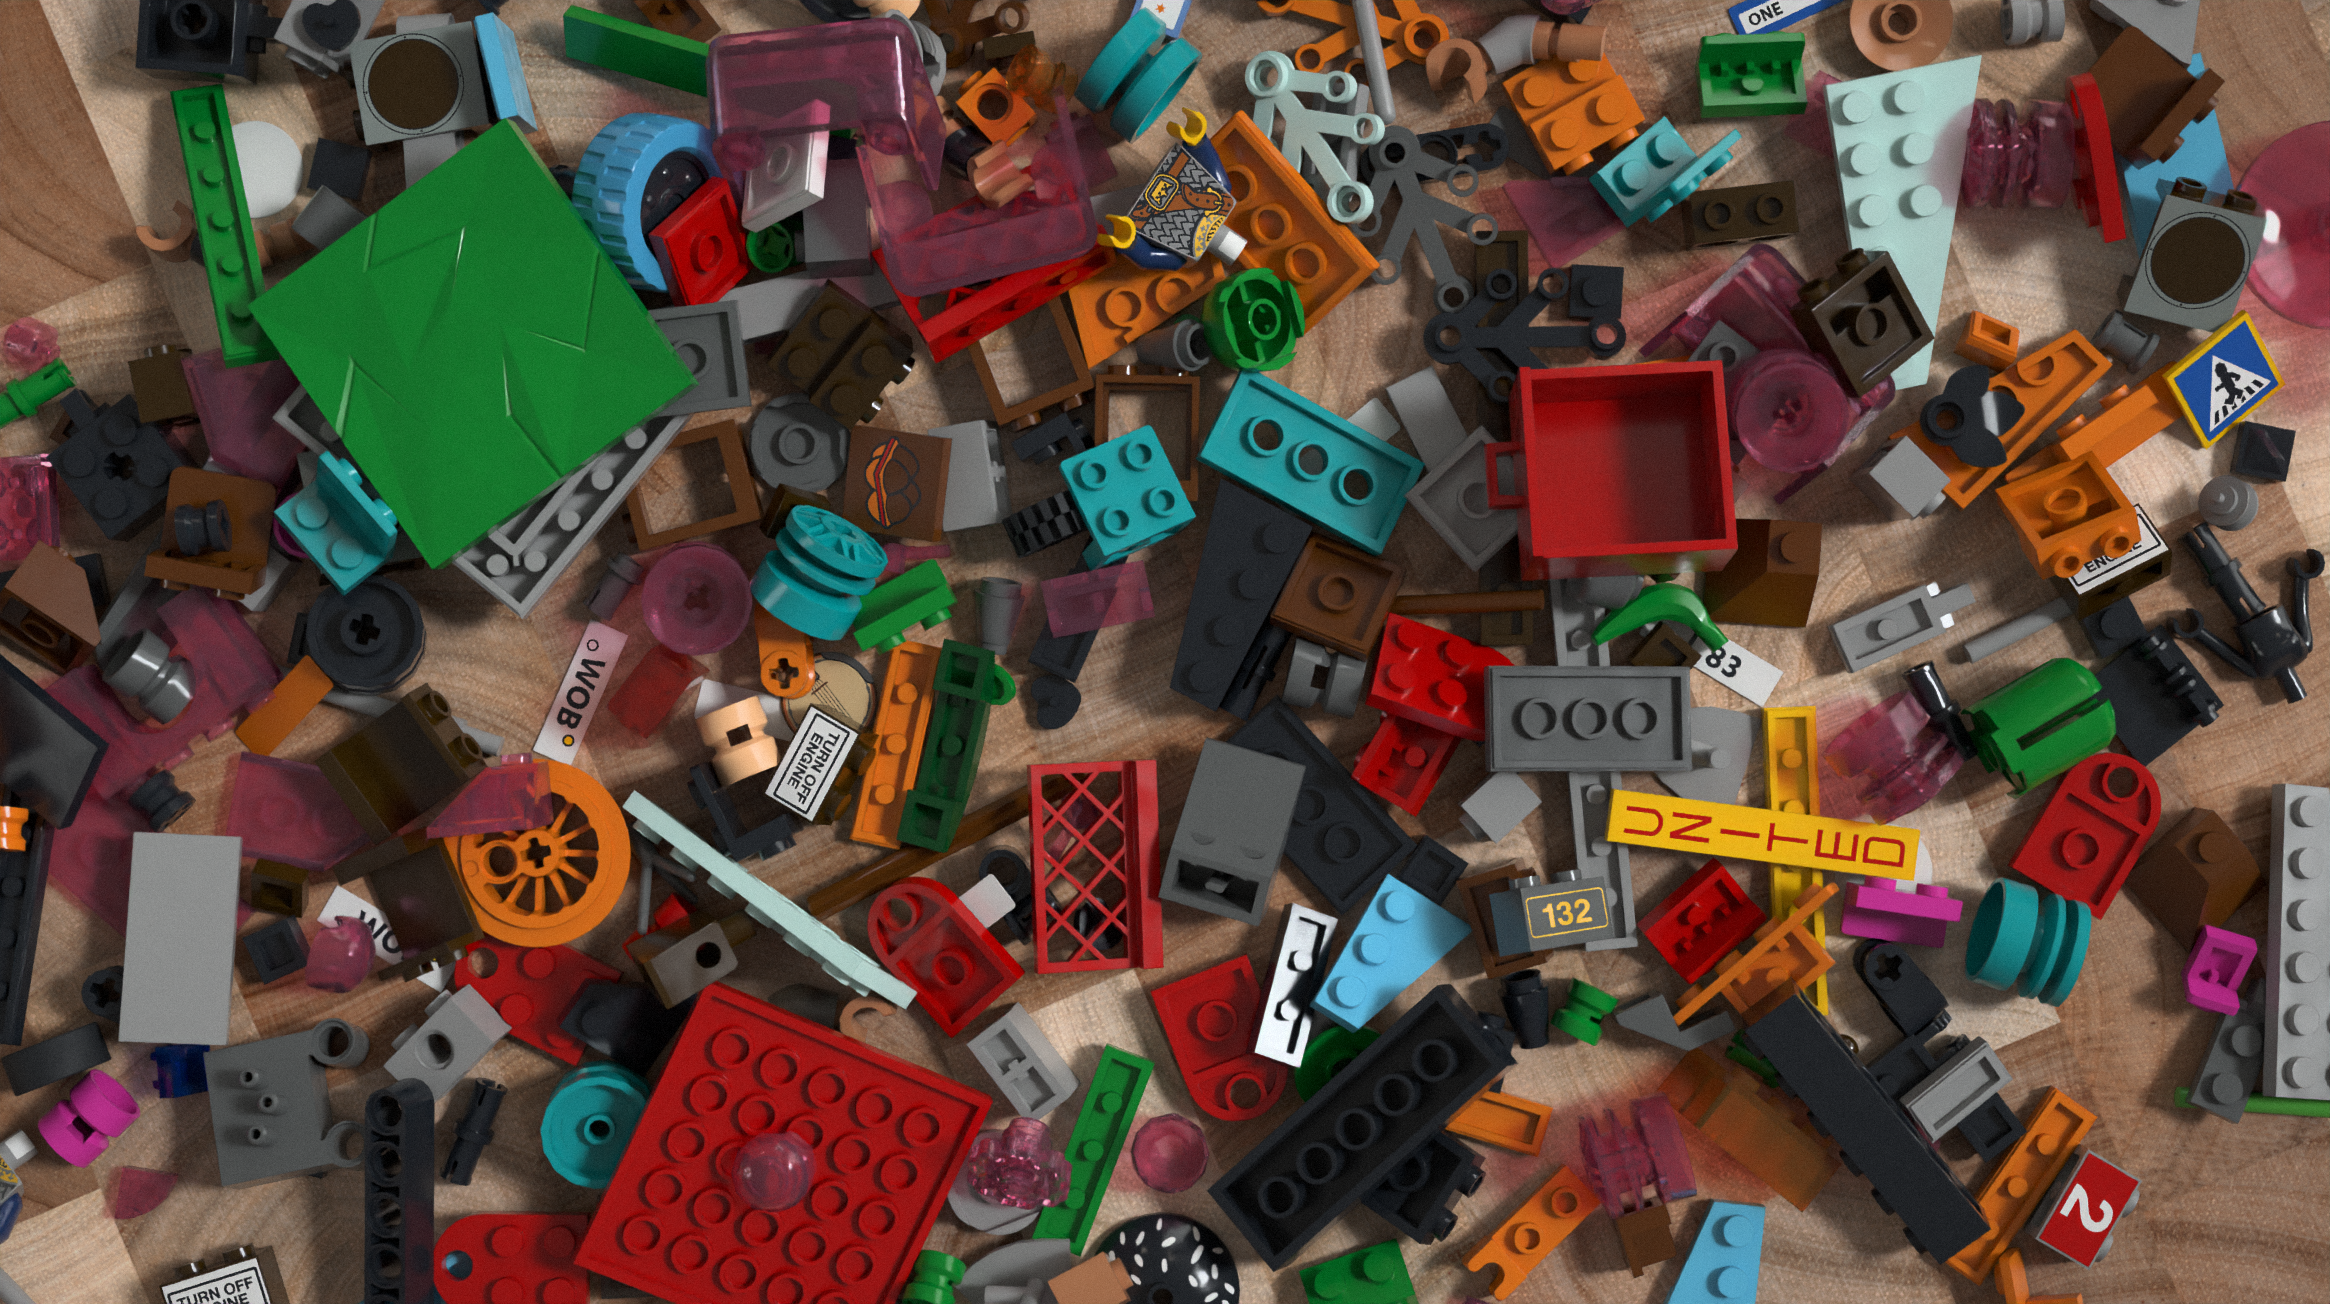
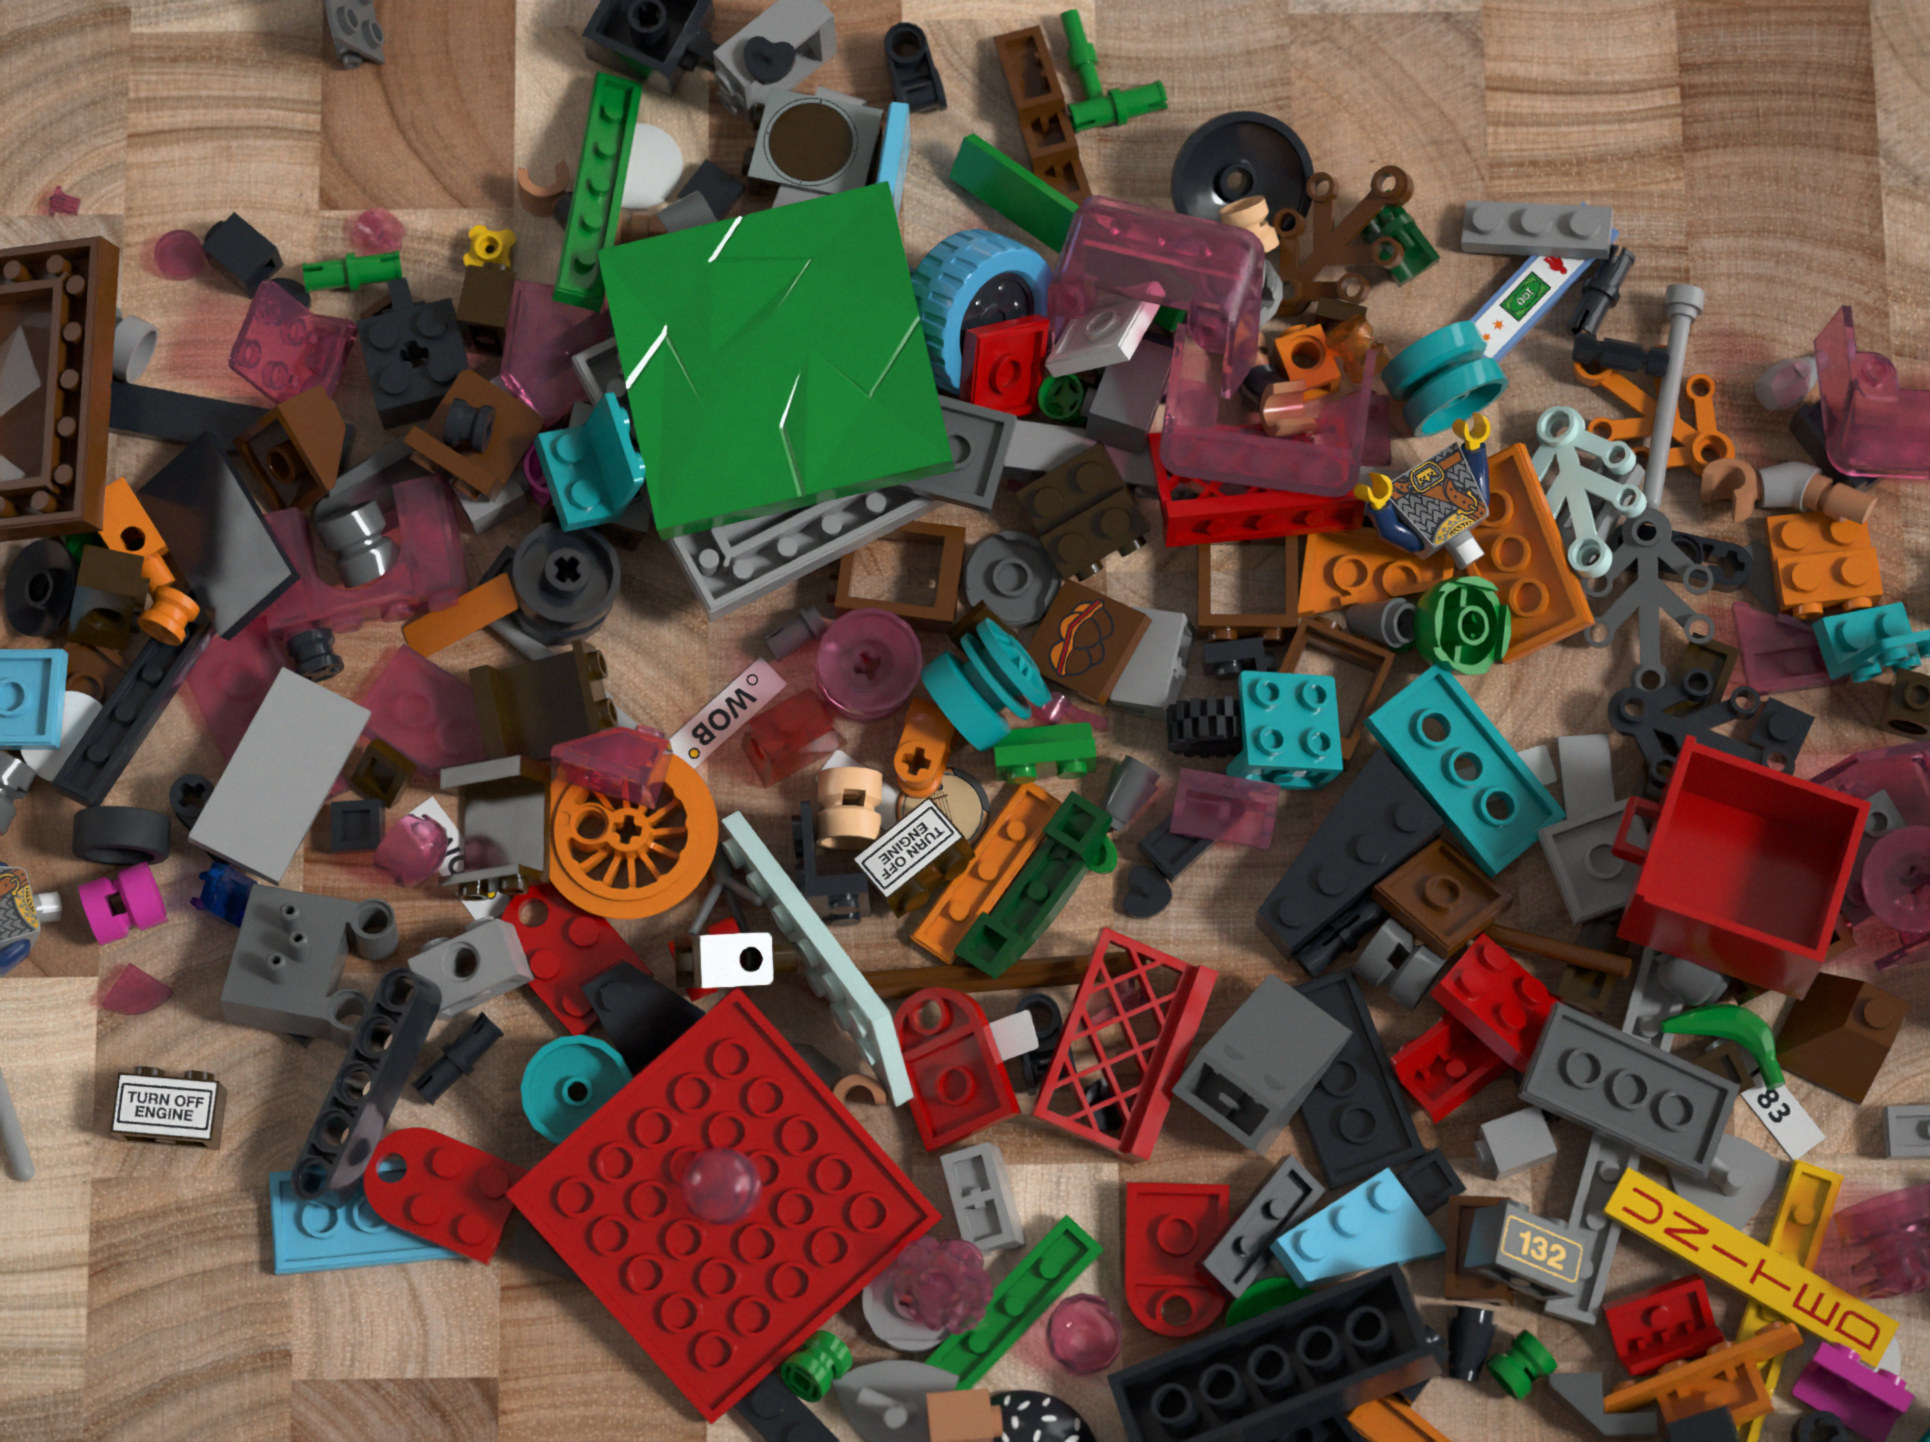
camera: 25 degrees right, 15 degrees down
none -> yellow plate [463,225,516,268]

